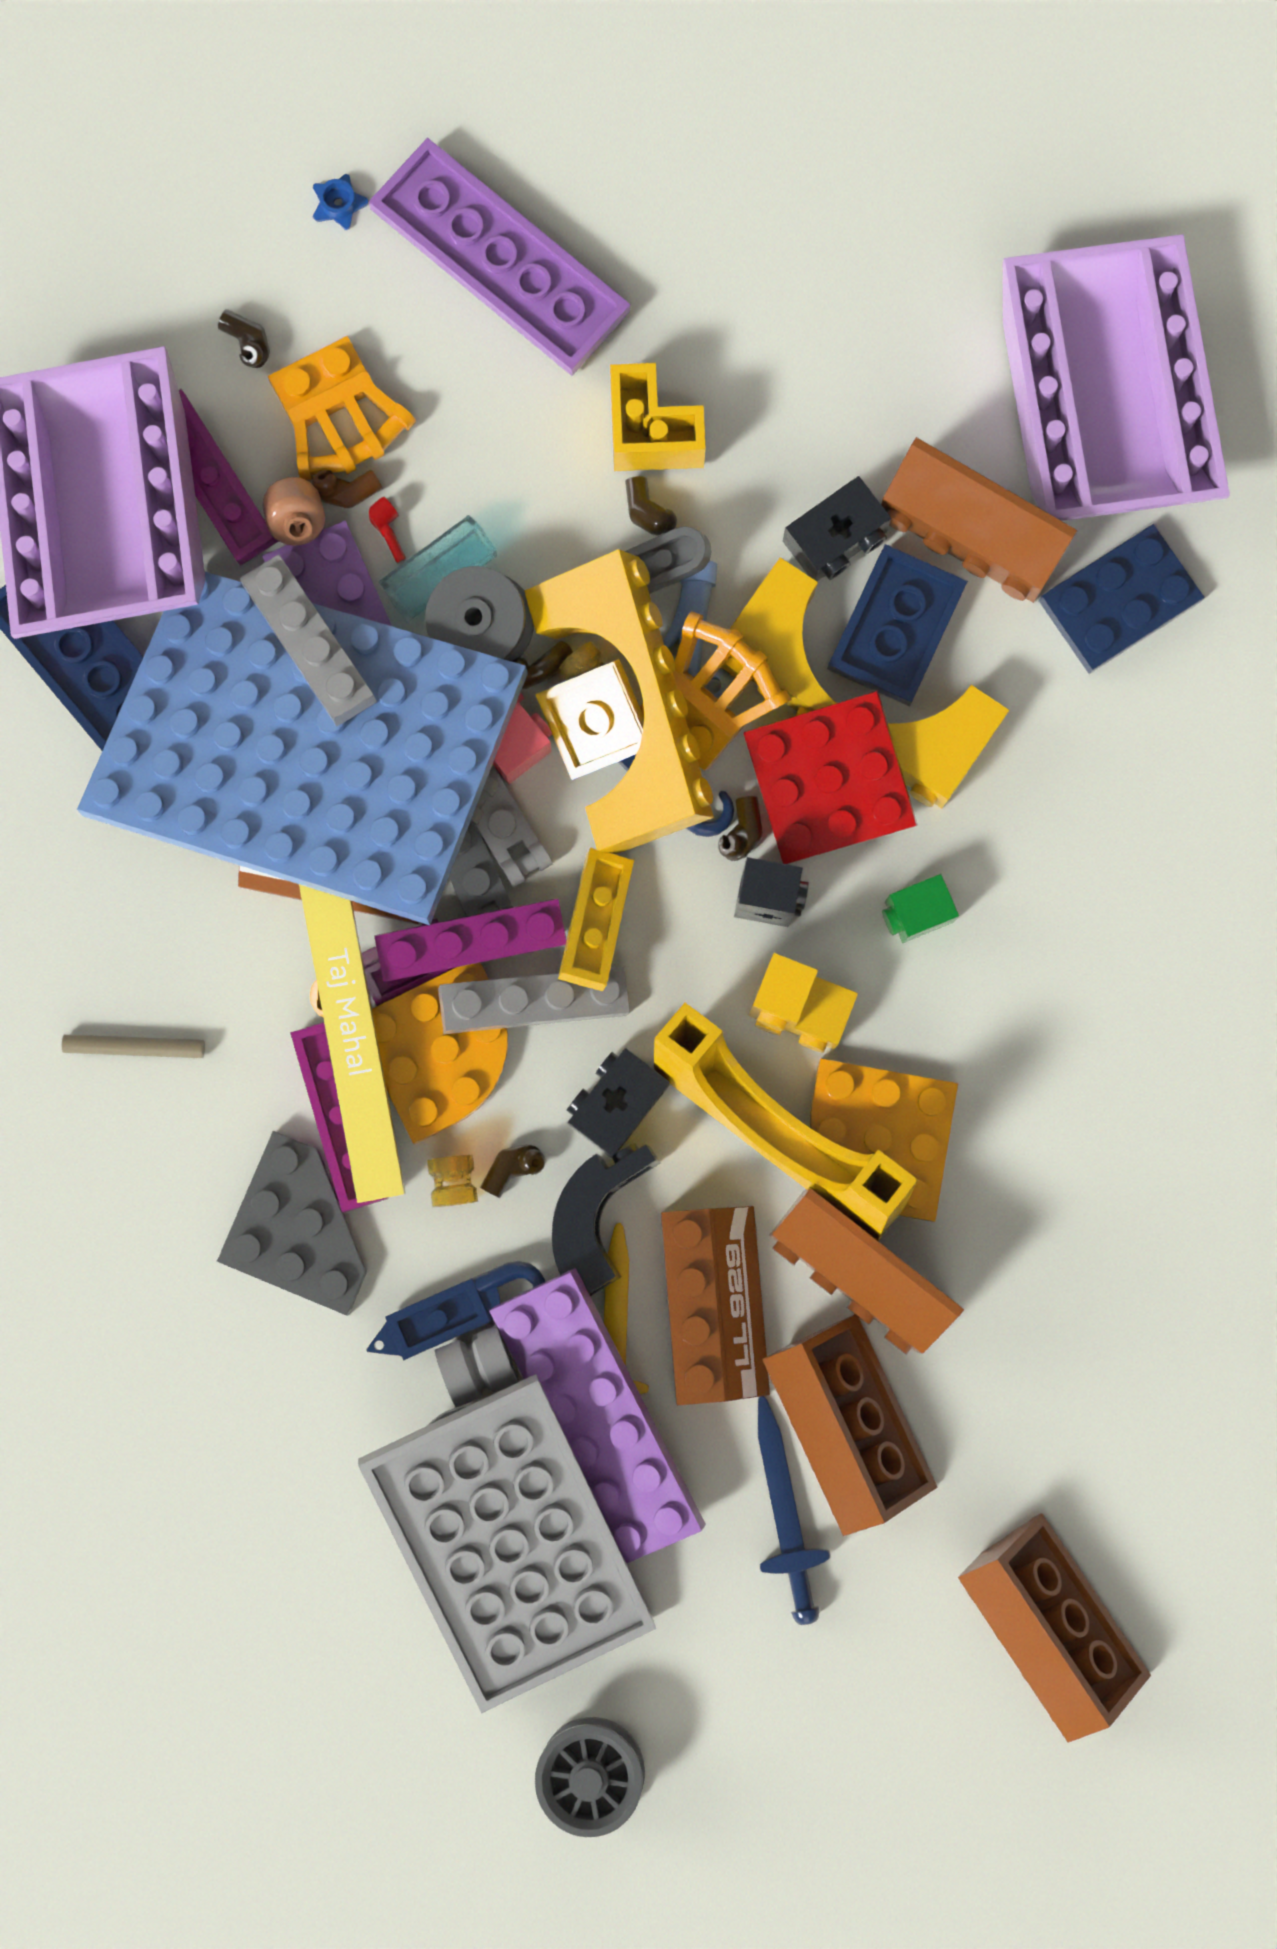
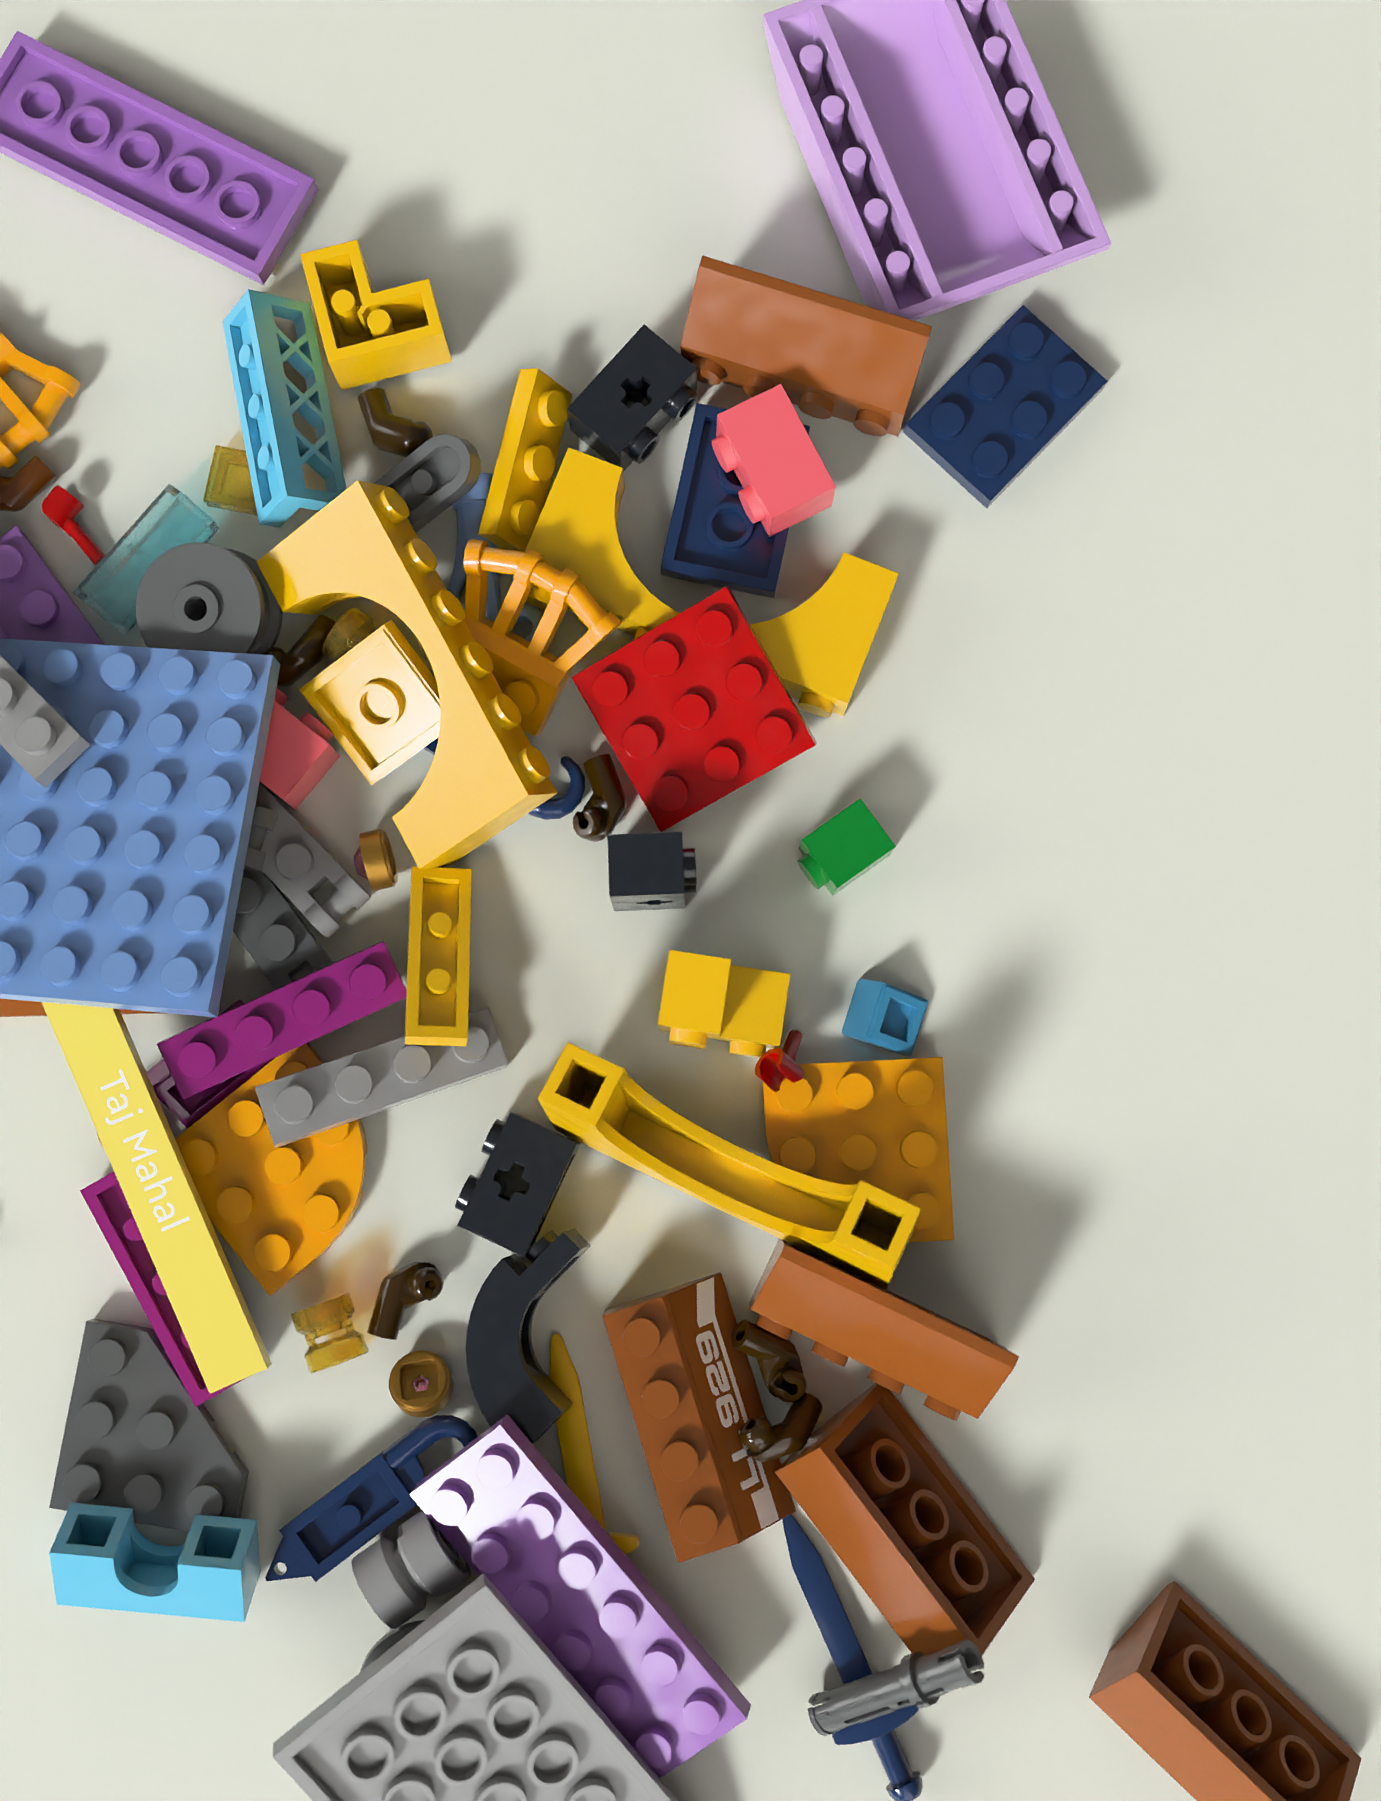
camera: 10 degrees left, 0 degrees up
none -> medium azure arch [49,1503,260,1622]
none -> clear yellow tile [203,445,258,516]
none -> medium azure fence [222,289,346,527]
none -> pearl gold tile [353,829,398,891]
none -> pearl gold tile [389,1351,453,1417]
none -> yellow plate [478,368,573,552]
none -> coral brick [711,384,836,537]
none -> dark brown arm [731,1319,807,1403]
none -> dark brown arm [739,1393,823,1462]
none -> red hand [755,1030,804,1093]
none -> dark grey pin [808,1640,985,1736]
none -> dark azure slope [842,979,929,1057]

